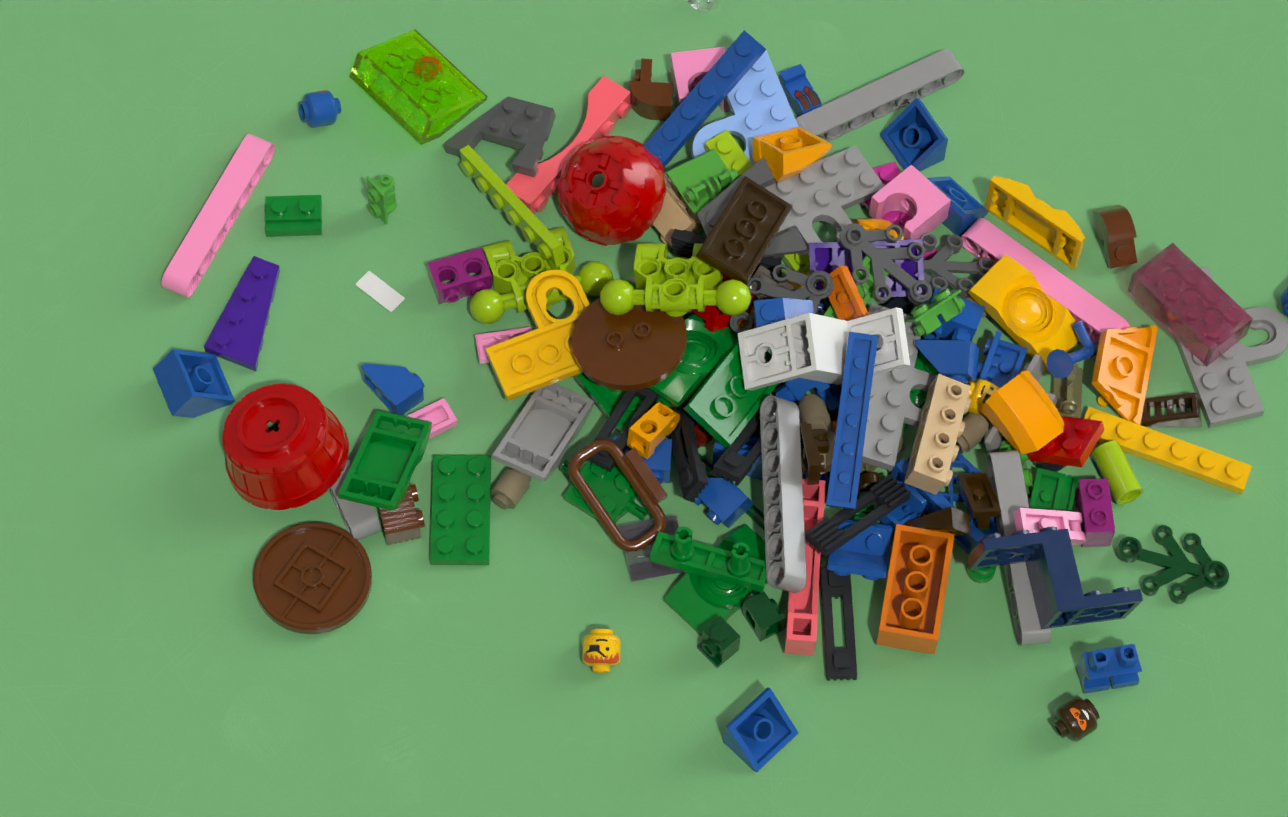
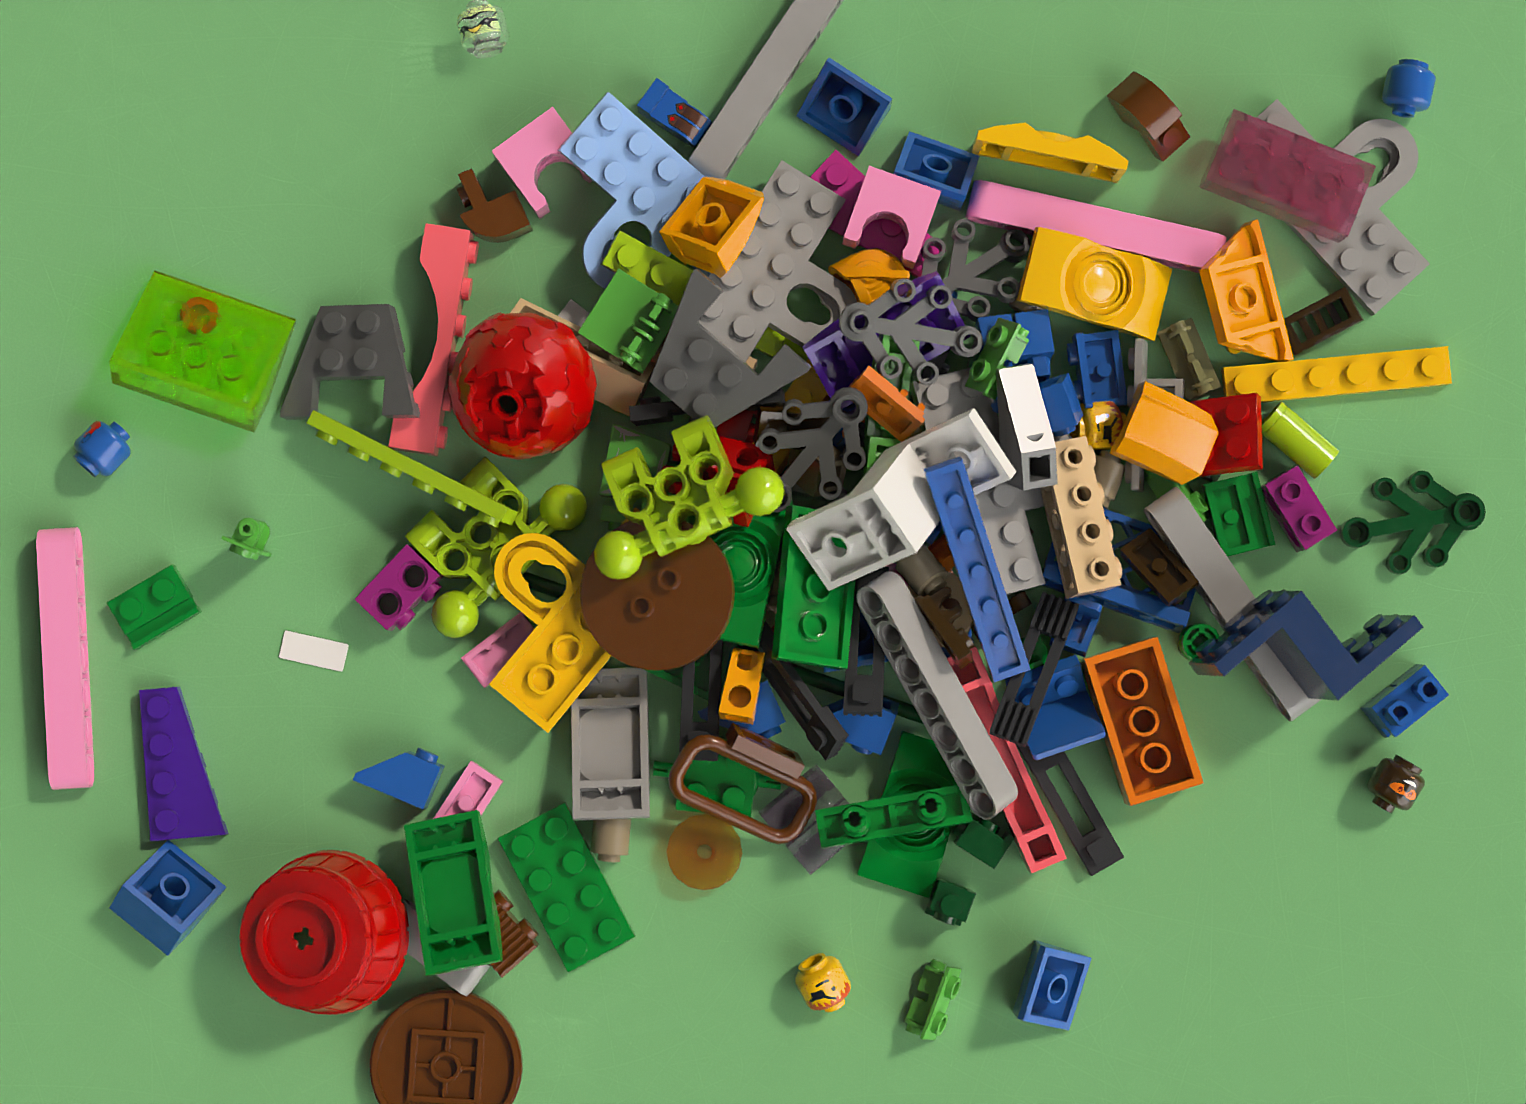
camera: 25 degrees left, 25 degrees up
blue plate [644,30,767,168] -> none
dark brown tile [696,176,793,285] -> none
blue slope [754,298,814,328] -> none
dark brown slope [905,507,971,535] -> none
bright pink plate [1013,508,1086,545] -> none
blue piece [1046,320,1099,379] -> none
none -> clear orange plate [667,814,742,890]
none -> bright green hinge [905,959,962,1040]
none -> slope [996,363,1058,491]

